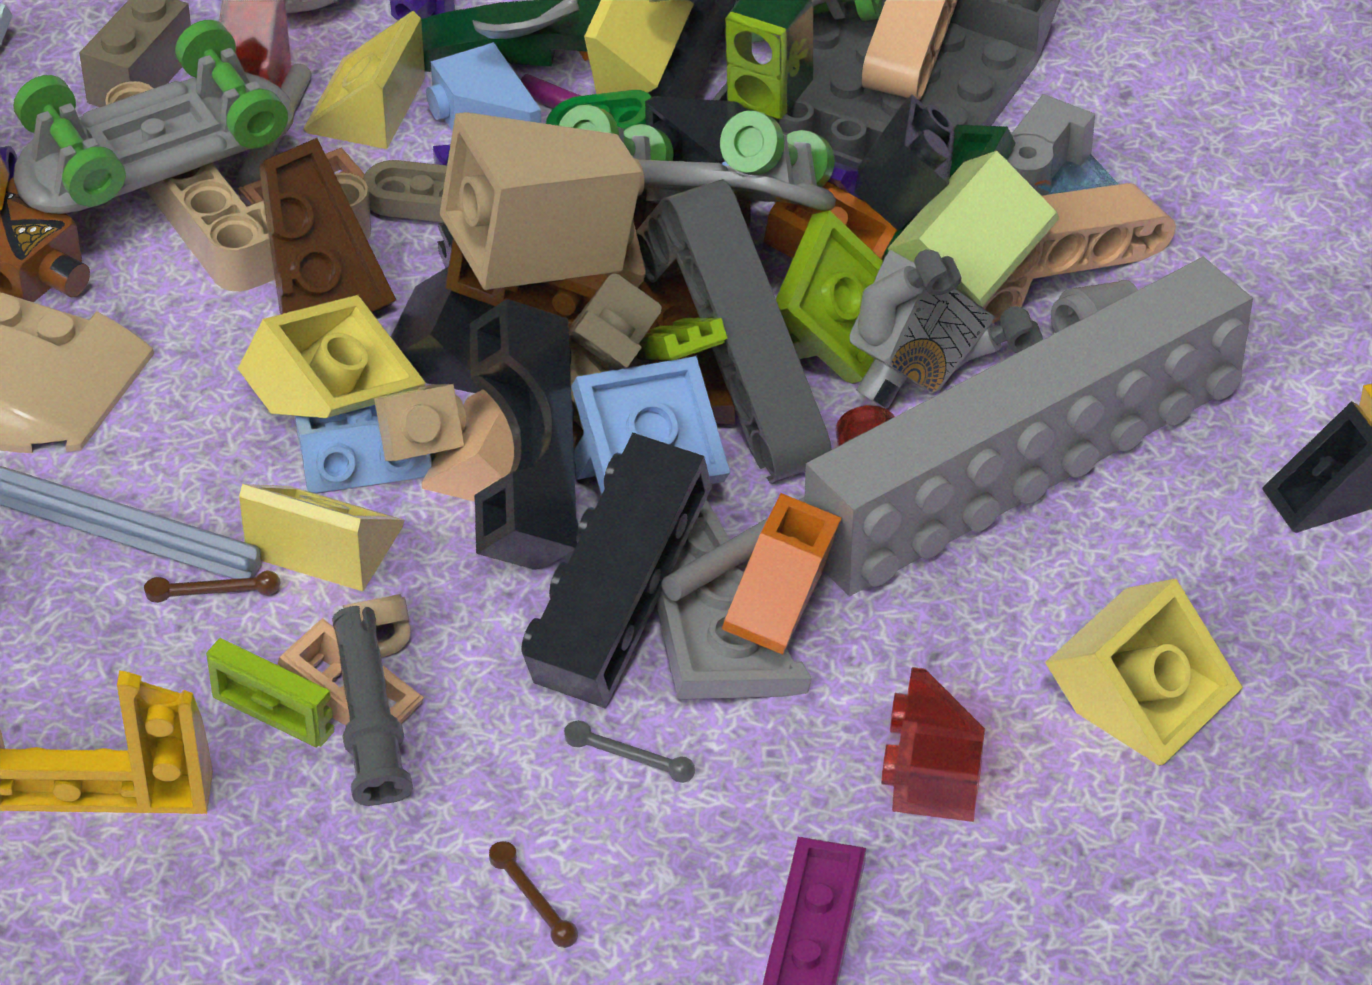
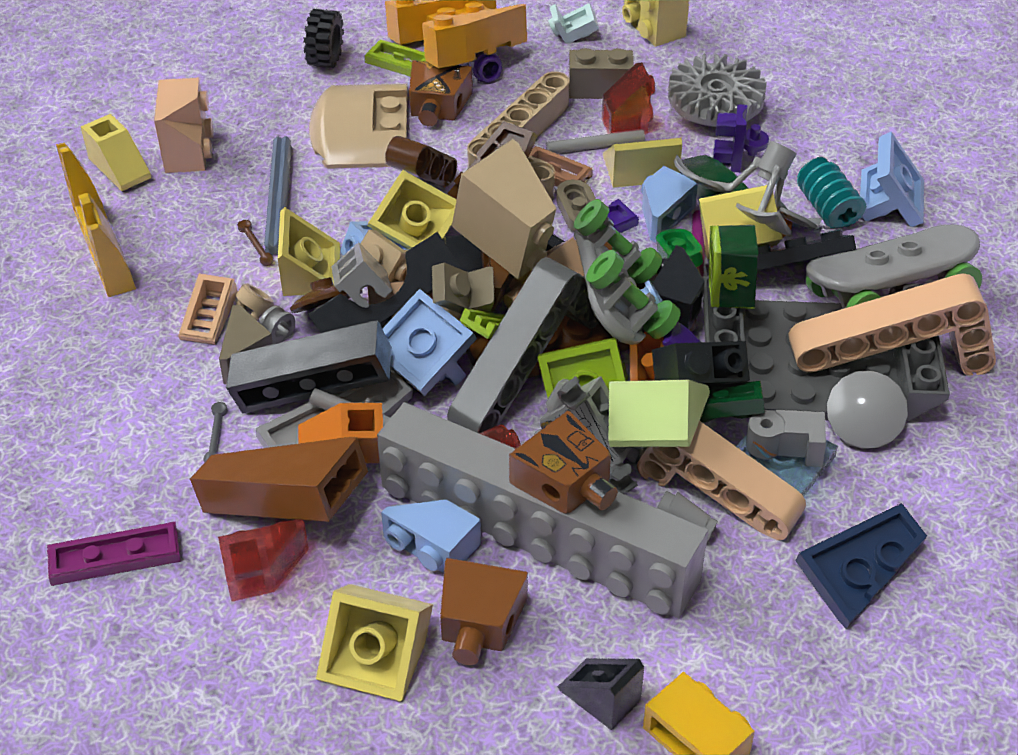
camera: 65 degrees right, 0 degrees up
light grey piece [13,20,294,214] -> none
lime tile [206,638,335,748] -> none
dark grey pin [332,606,413,806] -> none
reddish brown hinge [489,841,578,948] -> none
none -> dark orange slope [190,437,368,522]
none -> dark tan slope [219,305,273,384]
none -> light grey bush [259,305,296,344]
none -> reddish brown dish [290,277,363,313]
none -> light grey hinge [331,242,392,308]
none -> light blue slope [381,500,481,573]
none -> reddish brown beam [385,136,458,187]
none -> dark orange torso [440,558,528,665]
none -> dark orange torso [509,410,618,513]
none -> dark blue wing [795,503,927,629]
none -> light grey dish [827,371,908,449]

